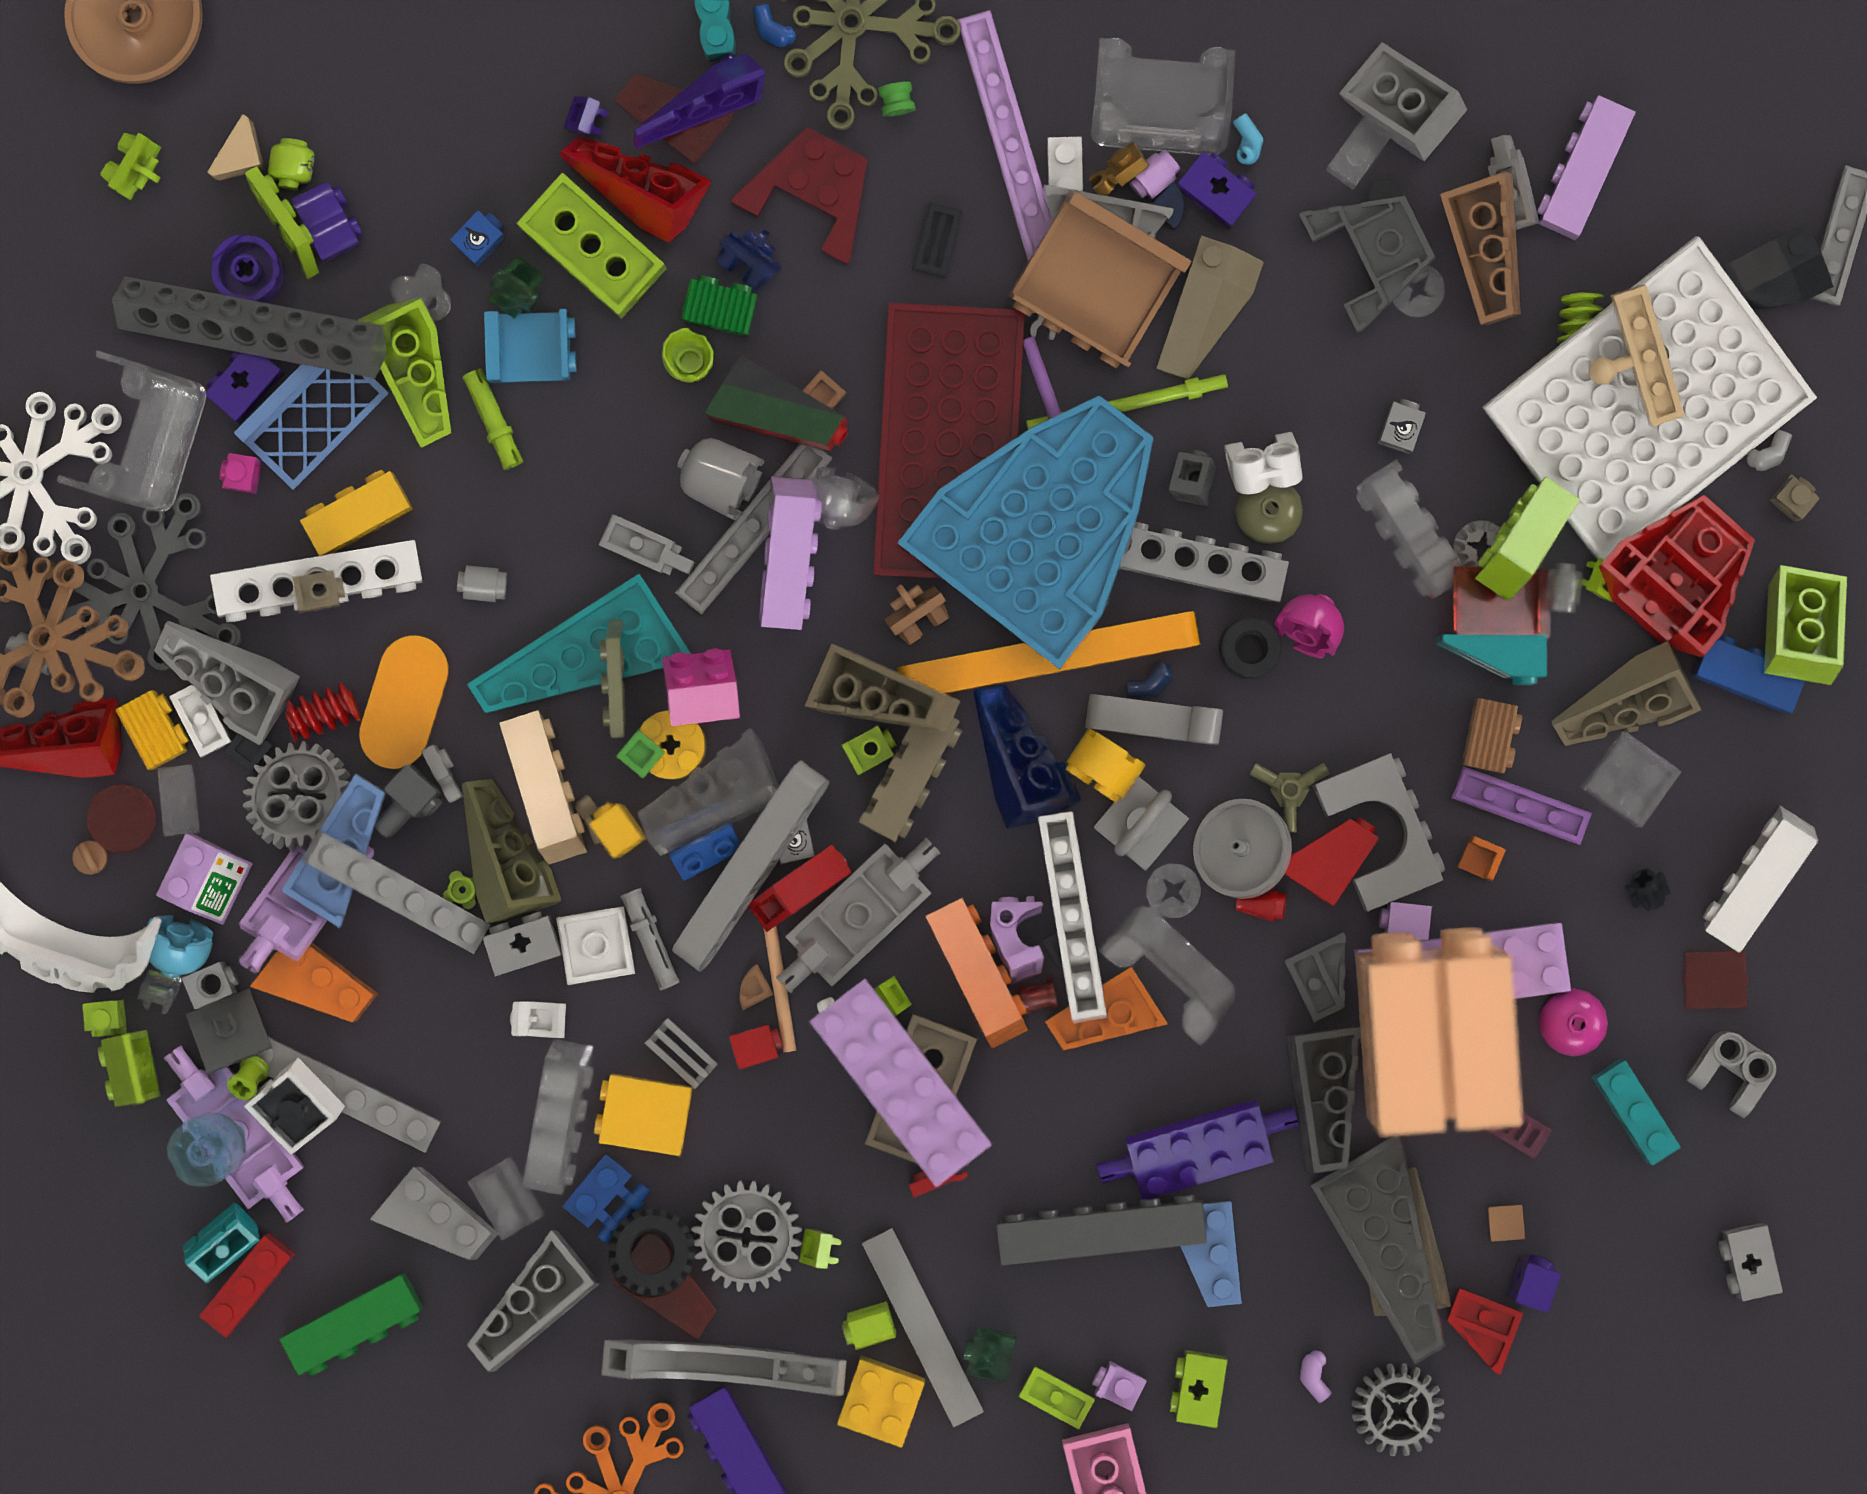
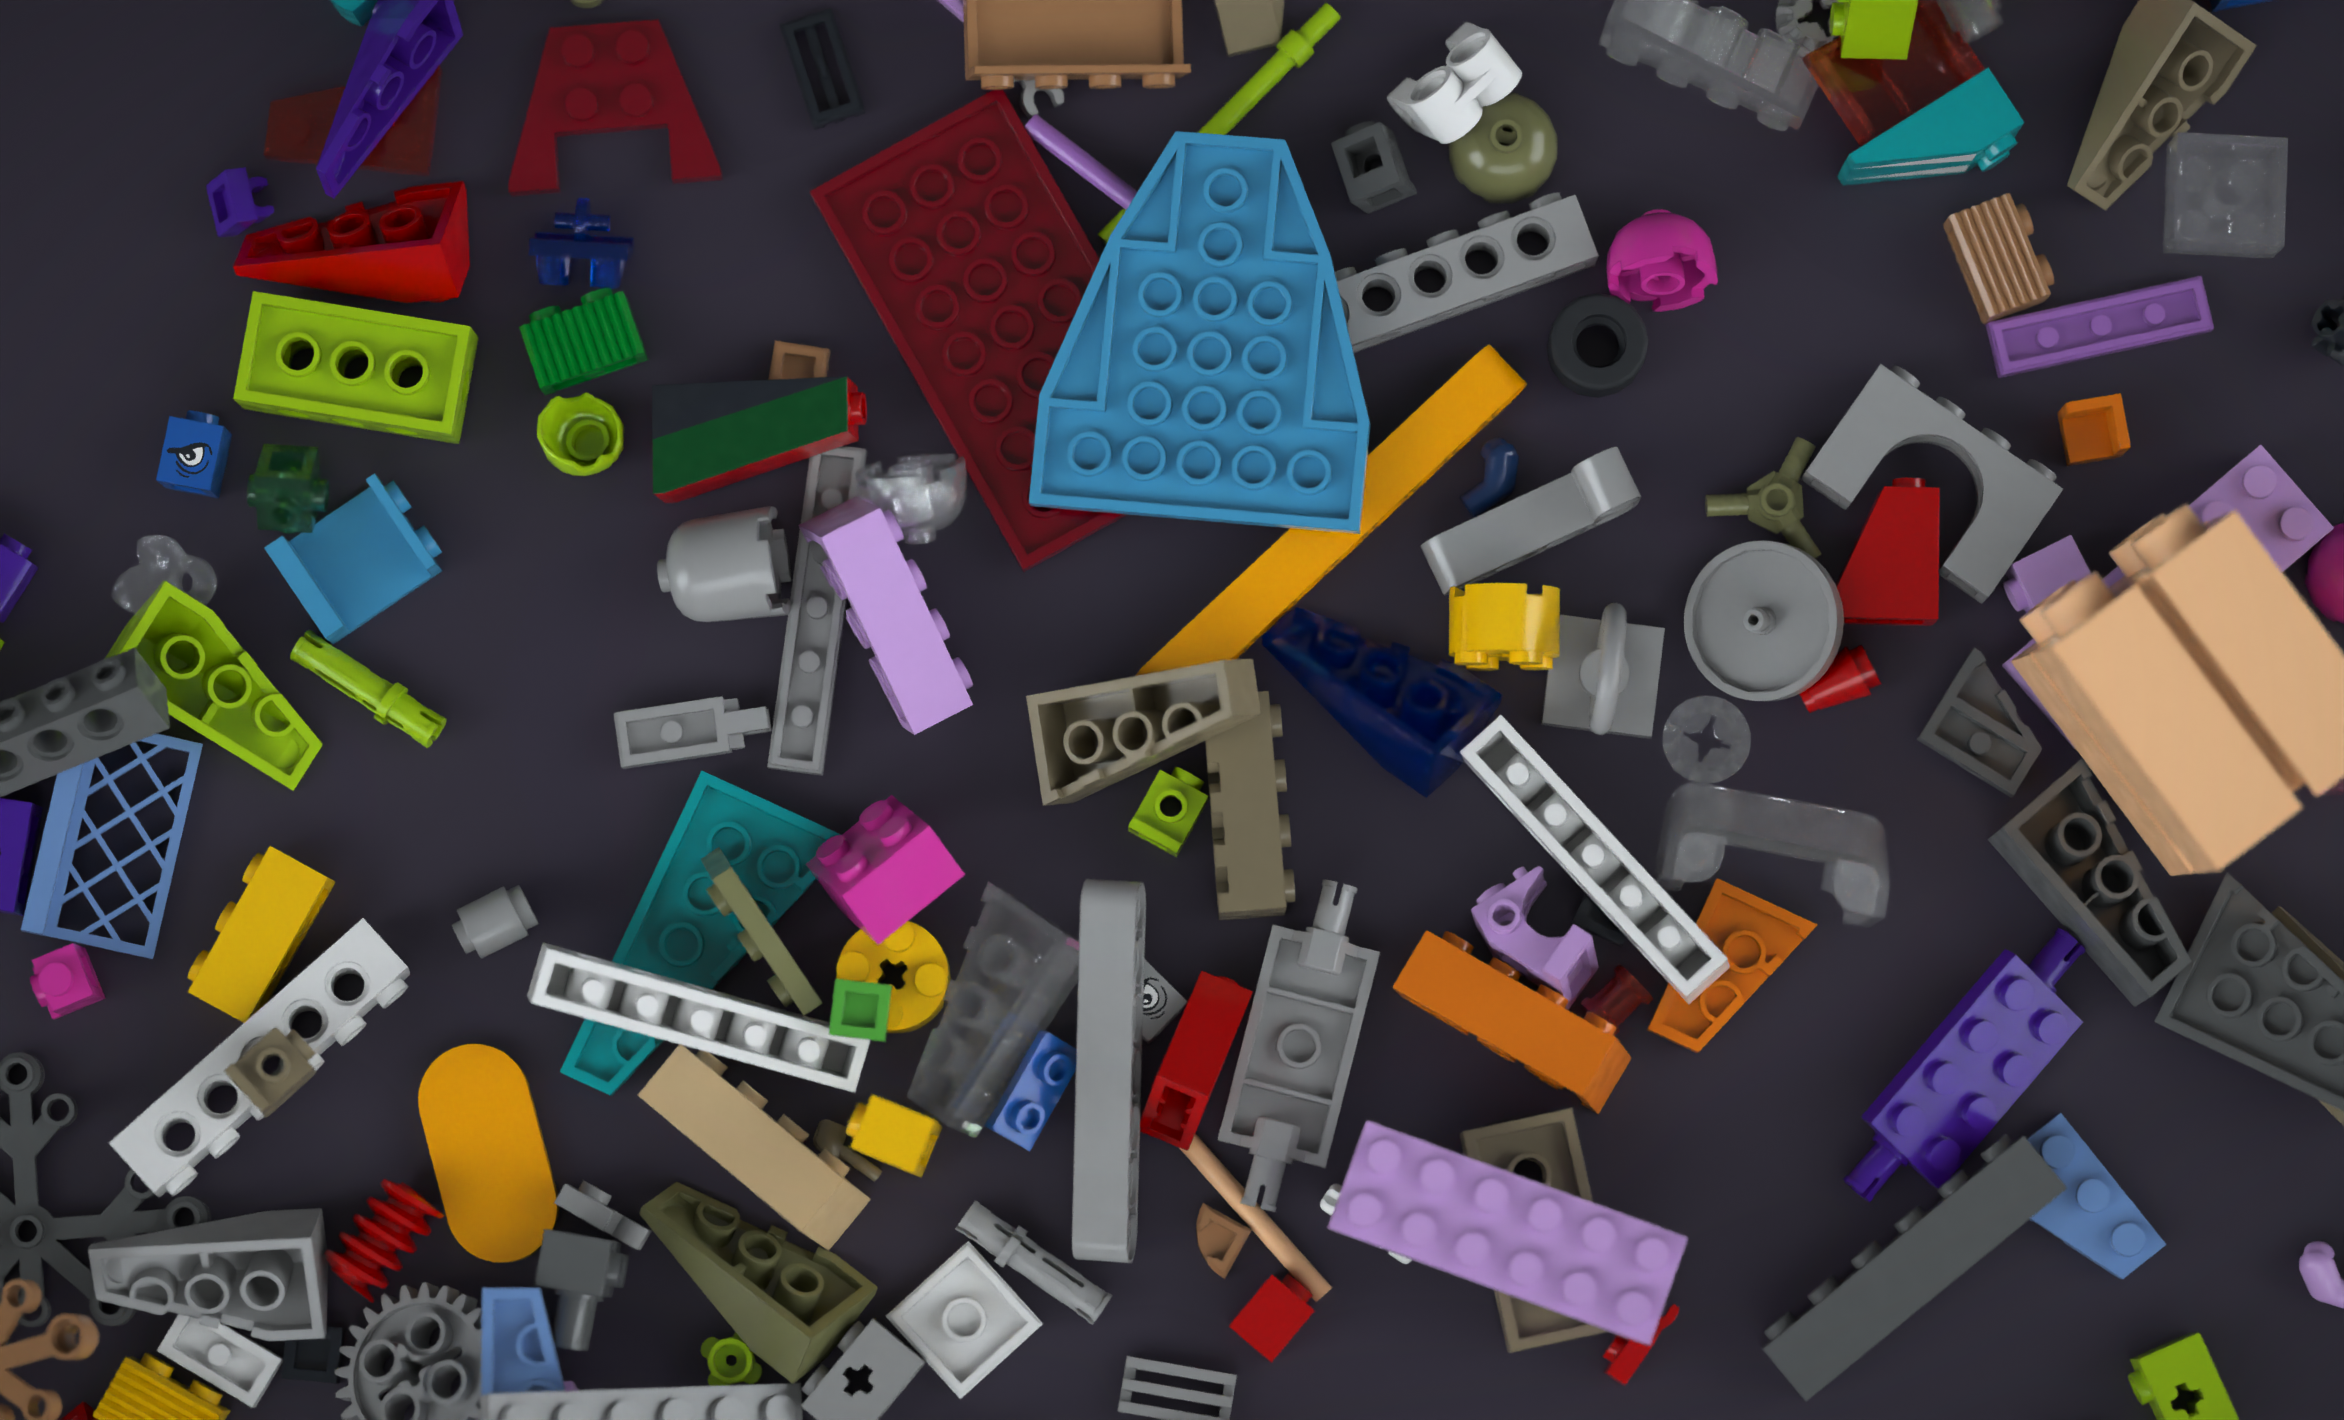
camera: 30 degrees left, 5 degrees down
lime tile [874,976,912,1016] -> none
medium nougat hips [884,584,949,645] -> none
none -> white brick [527,943,870,1093]

